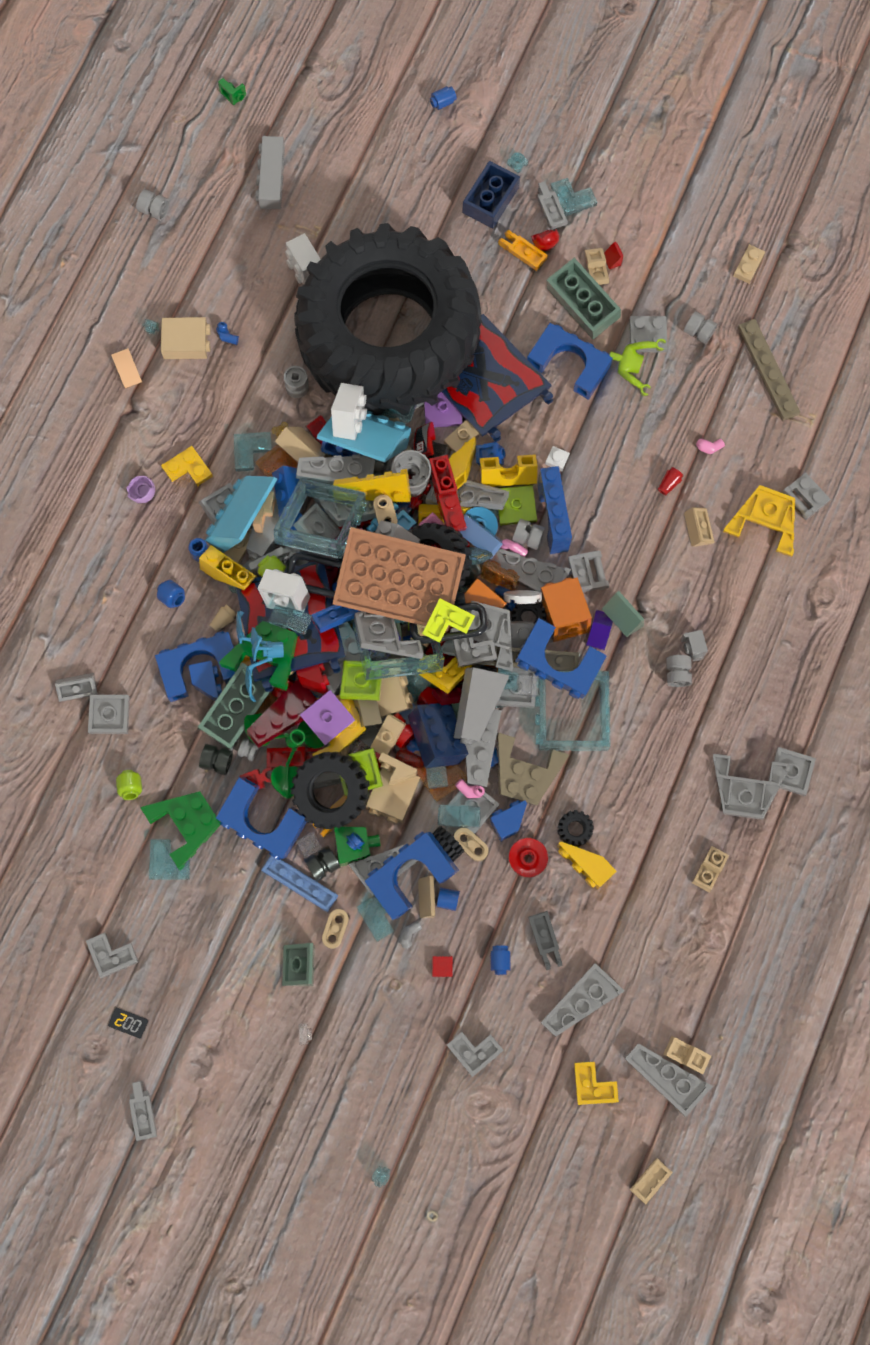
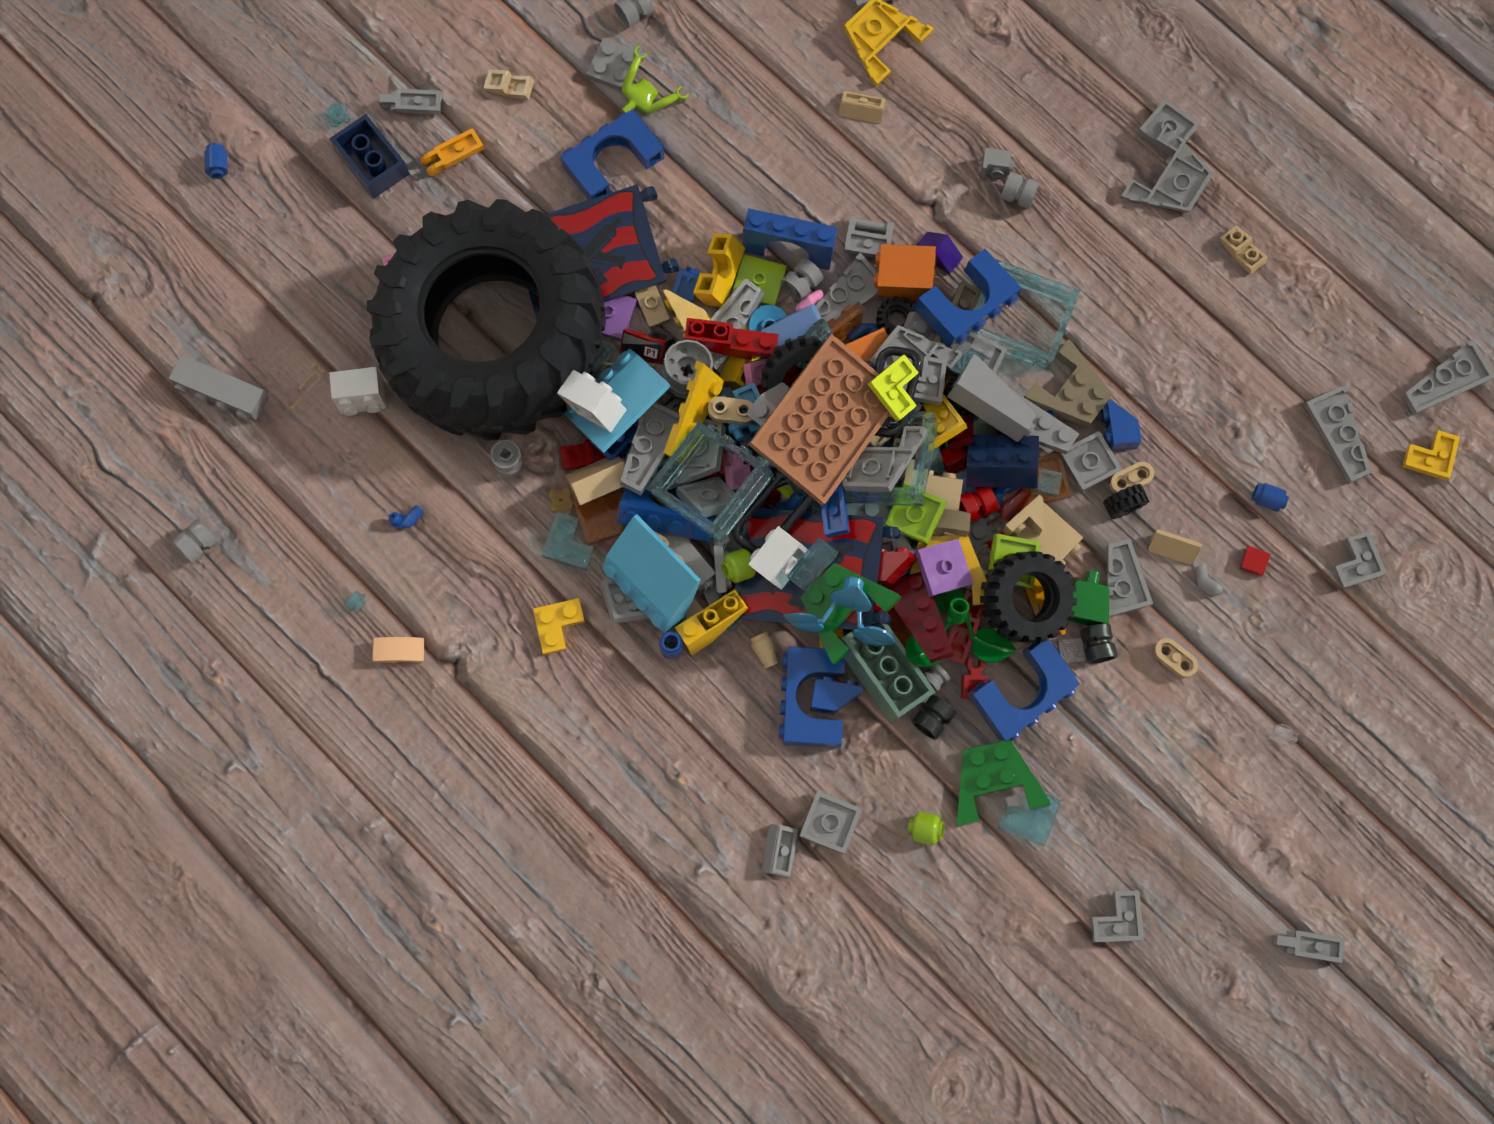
camera: 70 degrees left, 0 degrees up
black sticker [108,1007,148,1039] -> none
lavender hair [126,476,155,503] -> none
blue head [157,580,185,608] -> none
tan brick [161,317,211,359] -> none
green bracket [218,78,246,106] -> none
medium blue tile [261,856,338,913] -> none
sand green slope [282,943,315,986] -> none
blue plate [346,832,365,850] -> none
clear light blue plate [357,896,394,942] -> none
blue arch [365,831,459,920] -> none
tan plate [370,714,406,755] -> none
clear light blue plate [372,1166,390,1188] -> none
clear light blue slope [437,805,480,827] -> none
blue brick [437,887,460,911] -> none
bright pink arm [455,779,485,798] -> none
white tile [504,590,542,604] -> none
red dish [509,838,548,878] -> none
dark grey hinge [528,911,563,971] -> none
red hair [531,229,559,251] -> none
white plate [545,446,570,471] -> none
sand green brick [546,257,621,340] -> none
clear light blue plate [551,178,597,216] -> none
black tyre [557,810,594,847] -> none
yellow slope [557,842,617,890] -> none
sand green slope [602,591,644,637] -> none
red slope [604,242,624,269] -> none
red cone [657,467,683,496] -> none
tan slope [663,1036,711,1074] -> none
bright pink arm [696,439,725,454] -> none

